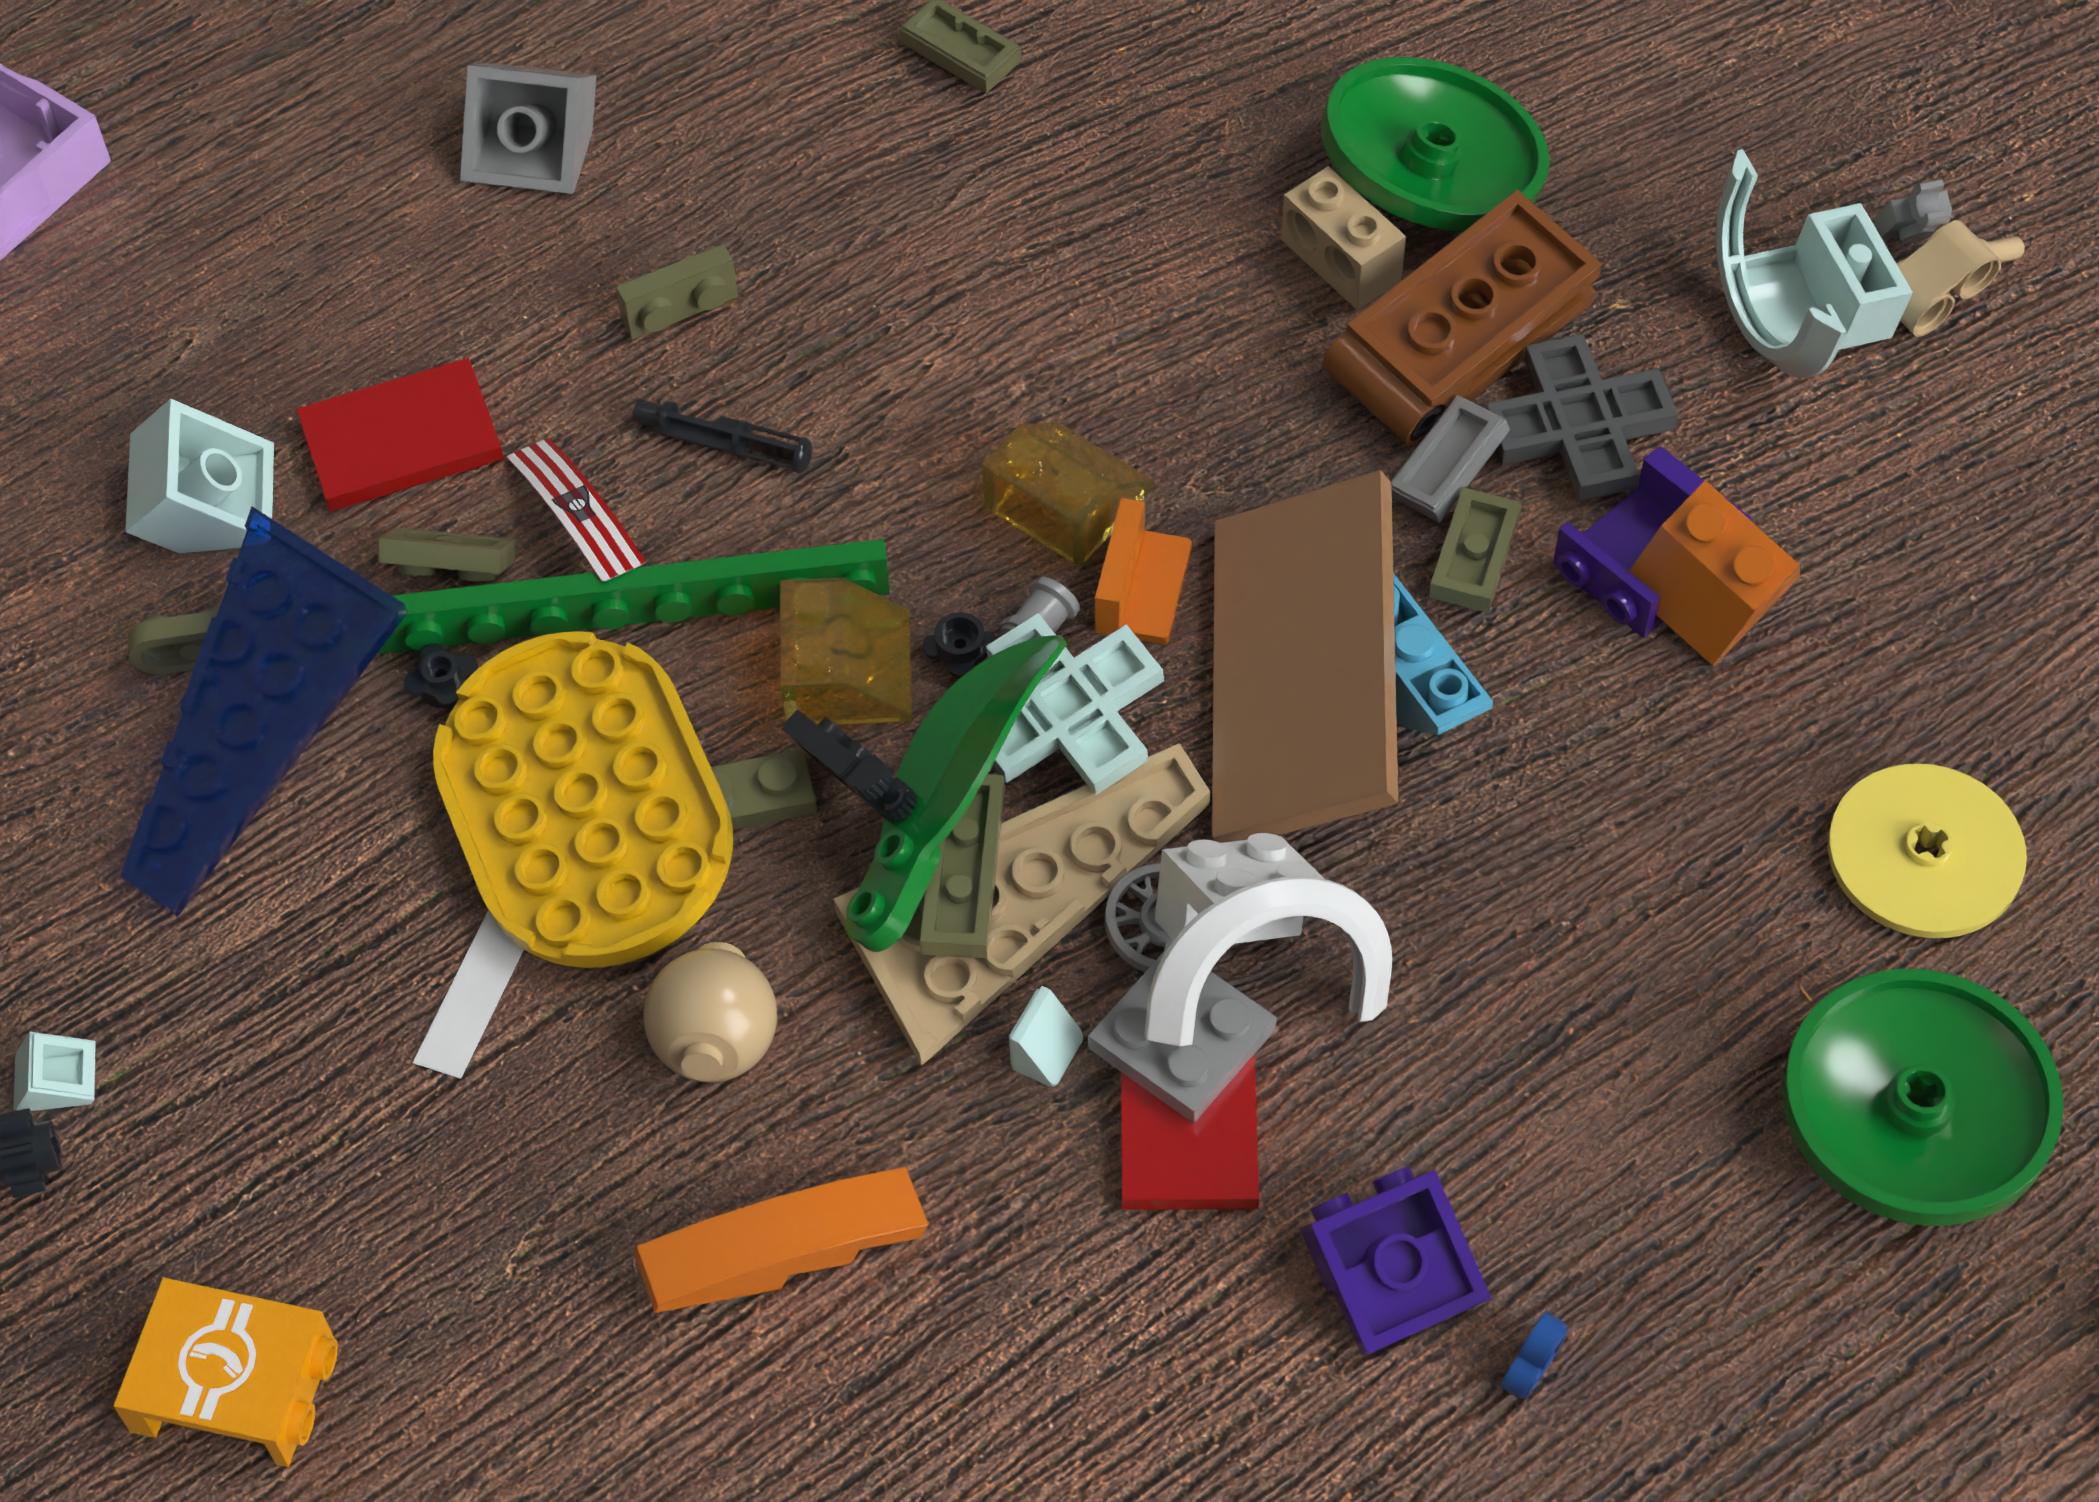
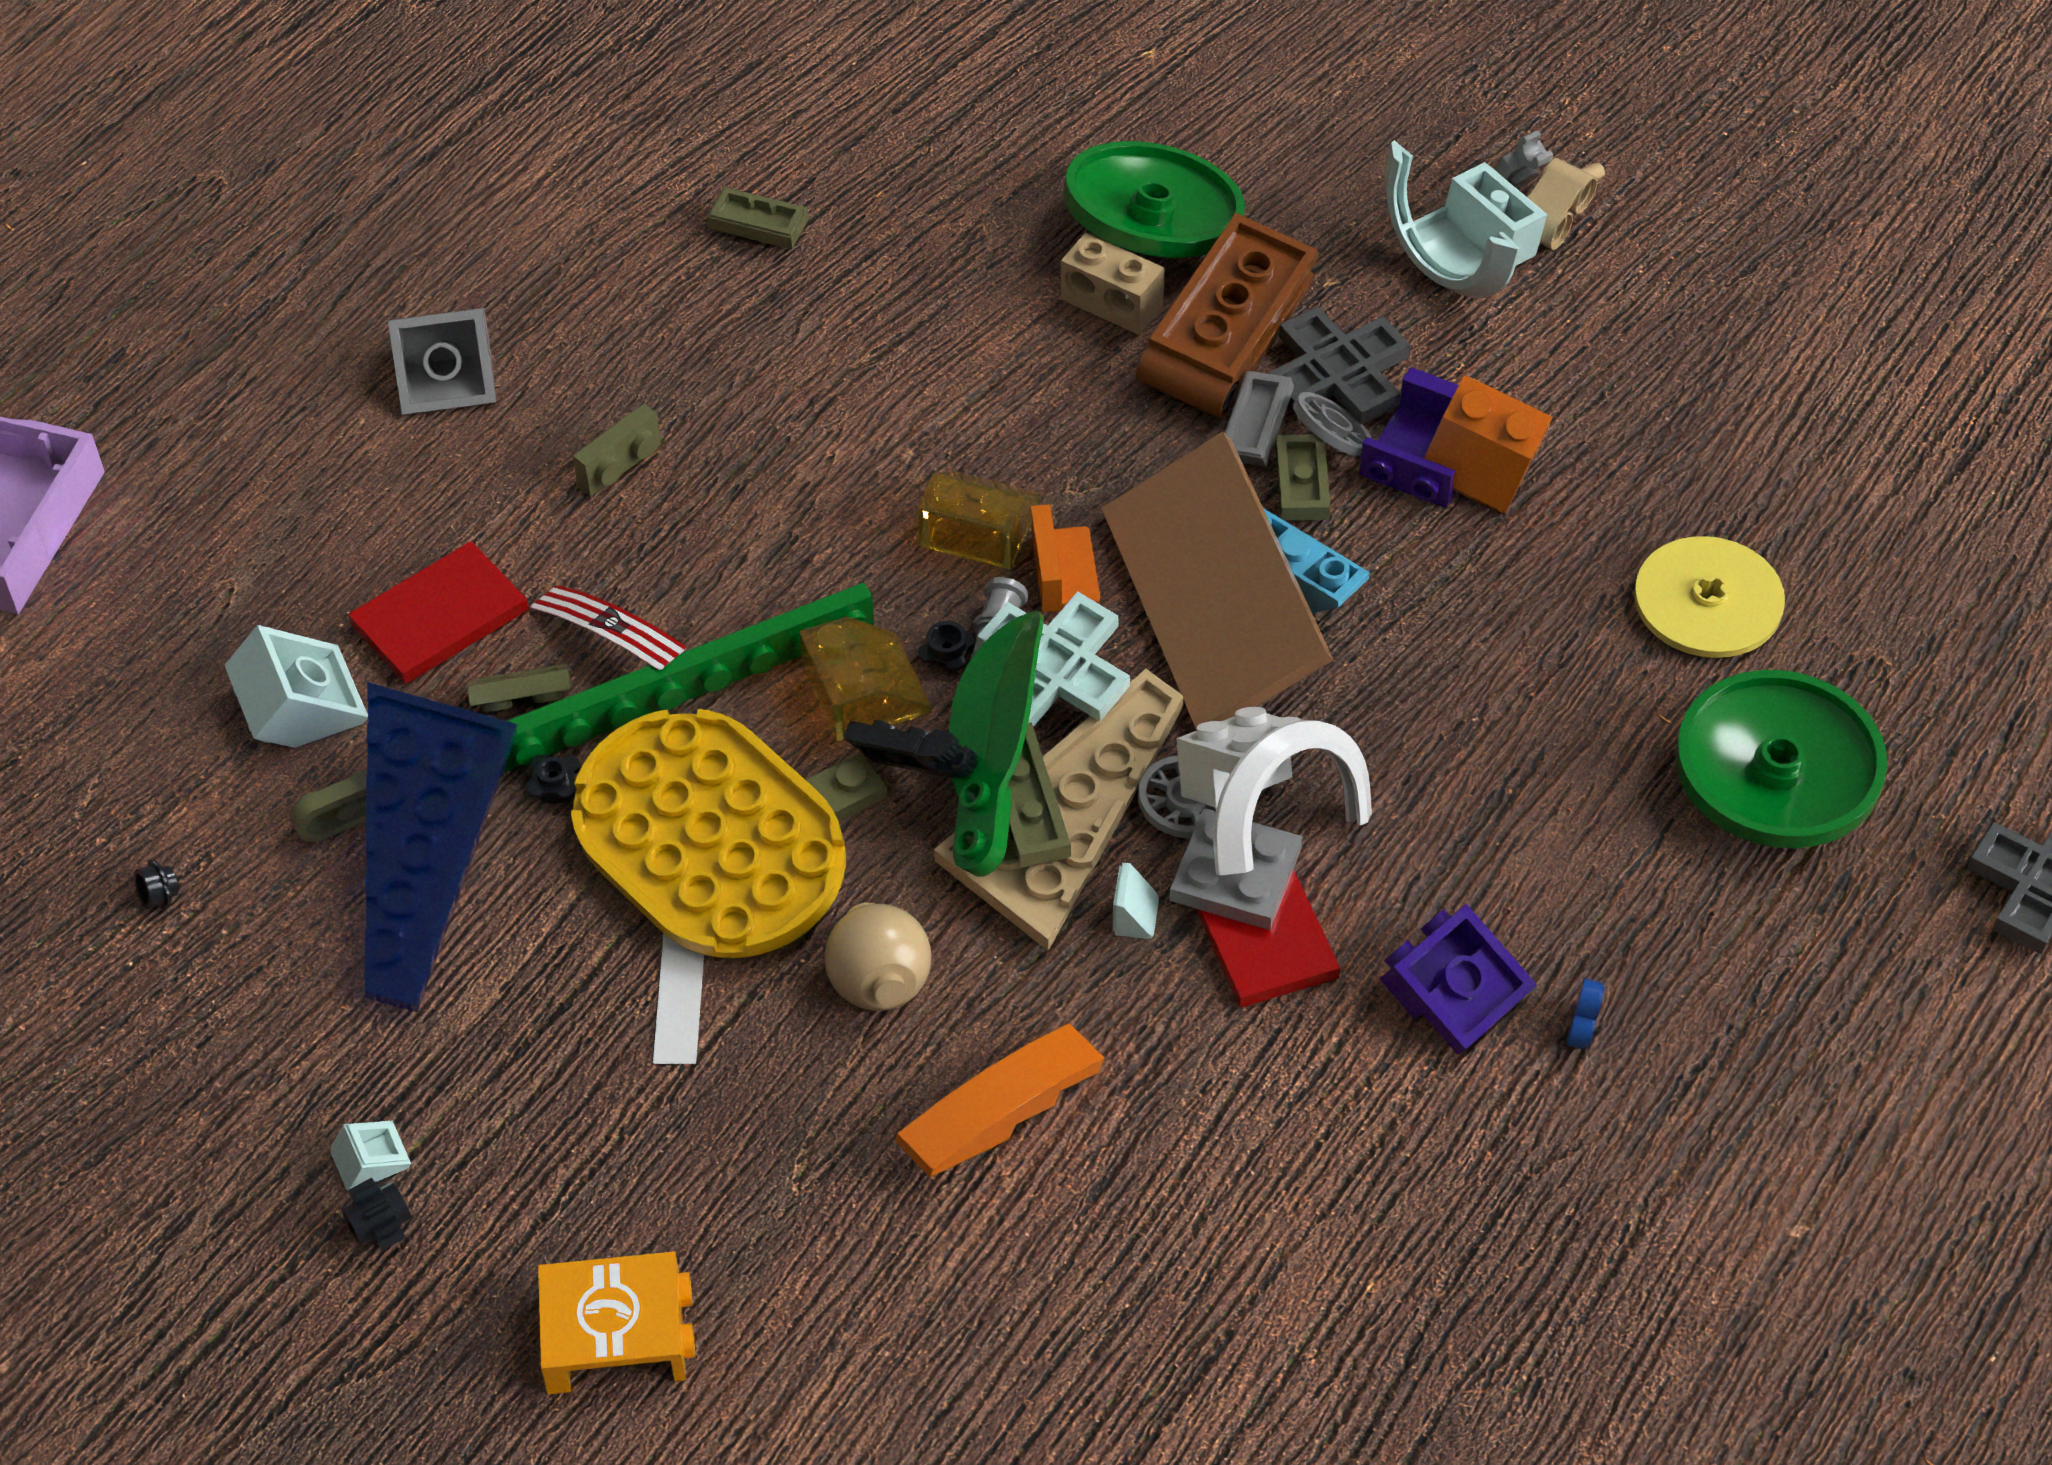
camera: 20 degrees left, 5 degrees down
black piece [633,399,813,473] -> none
none -> light grey wheel [1293,392,1372,457]

